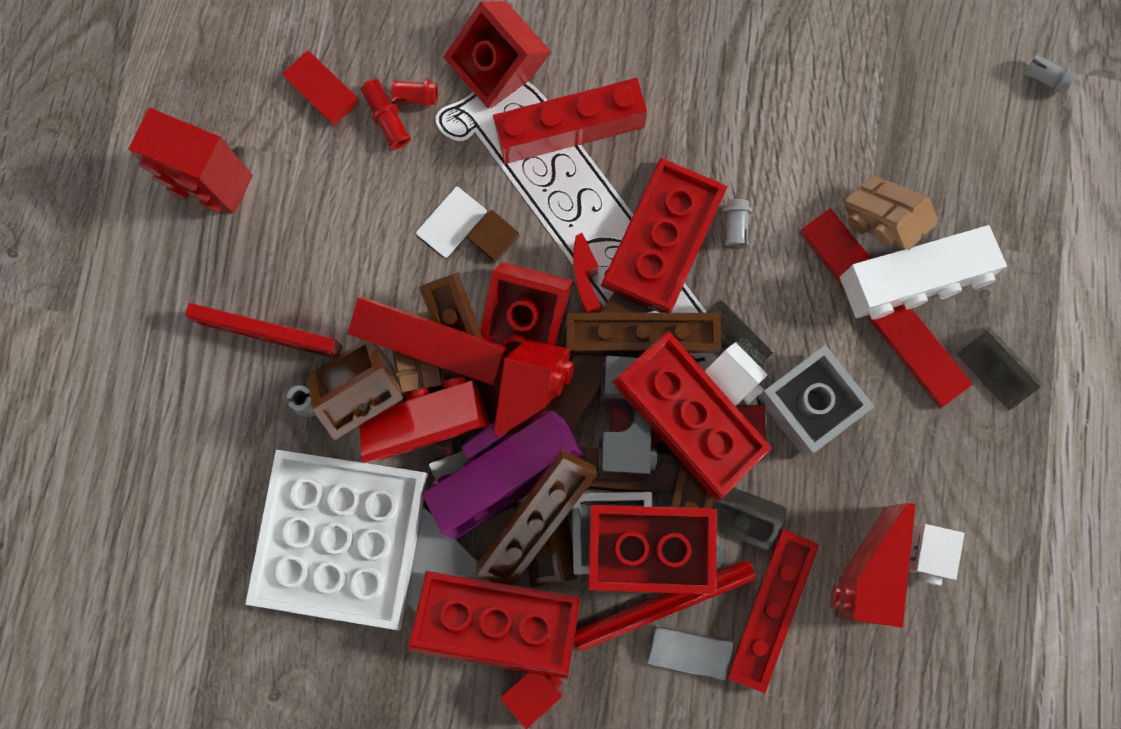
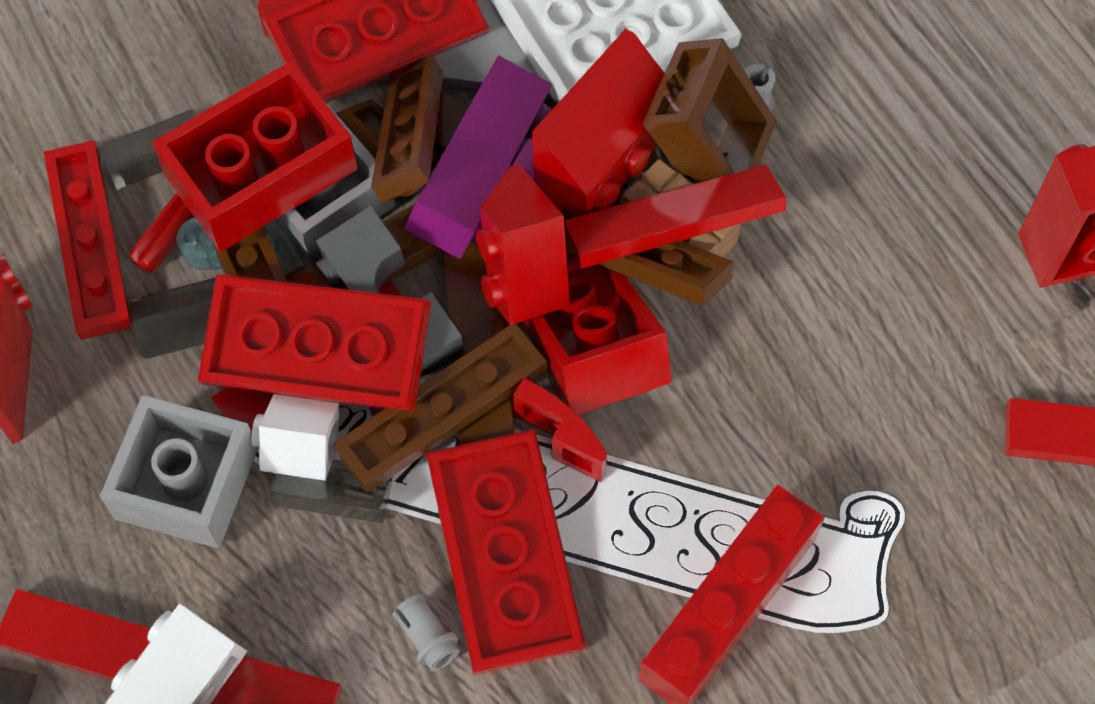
camera: 140 degrees right, 15 degrees down
red tile [185,302,342,359] -> none
red axle [361,78,411,150] -> none
red pin [391,79,438,108] -> none
white sticker [416,187,487,258] -> none
red slope [443,1,551,109] -> none
reddish brown tile [467,209,520,263] -> none

